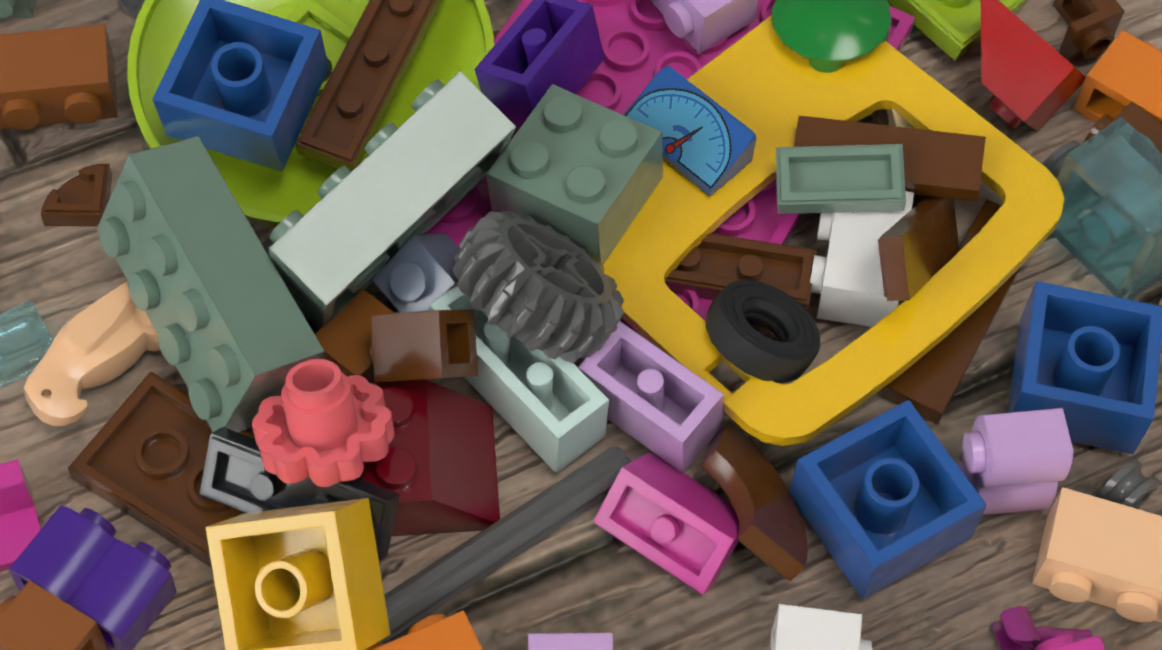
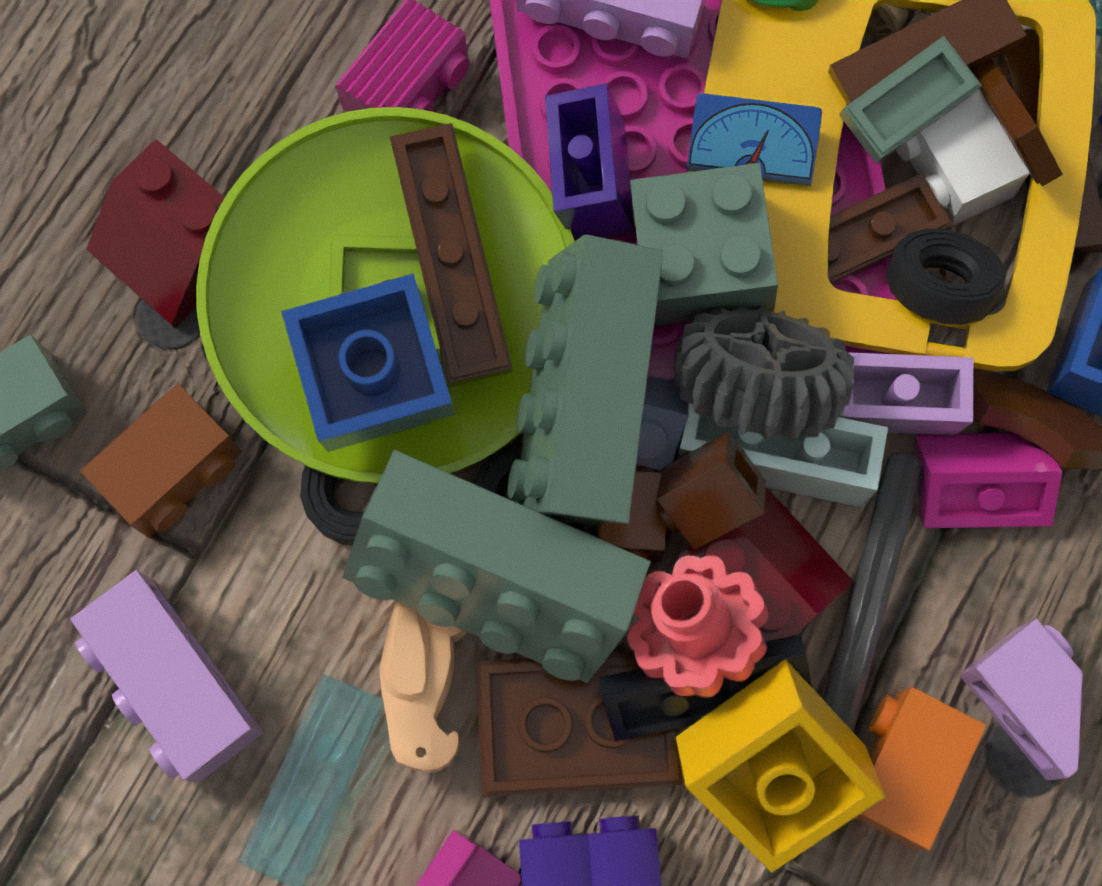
camera: 30 degrees left, 15 degrees up
reddish brown tile [41,163,112,226] -> none

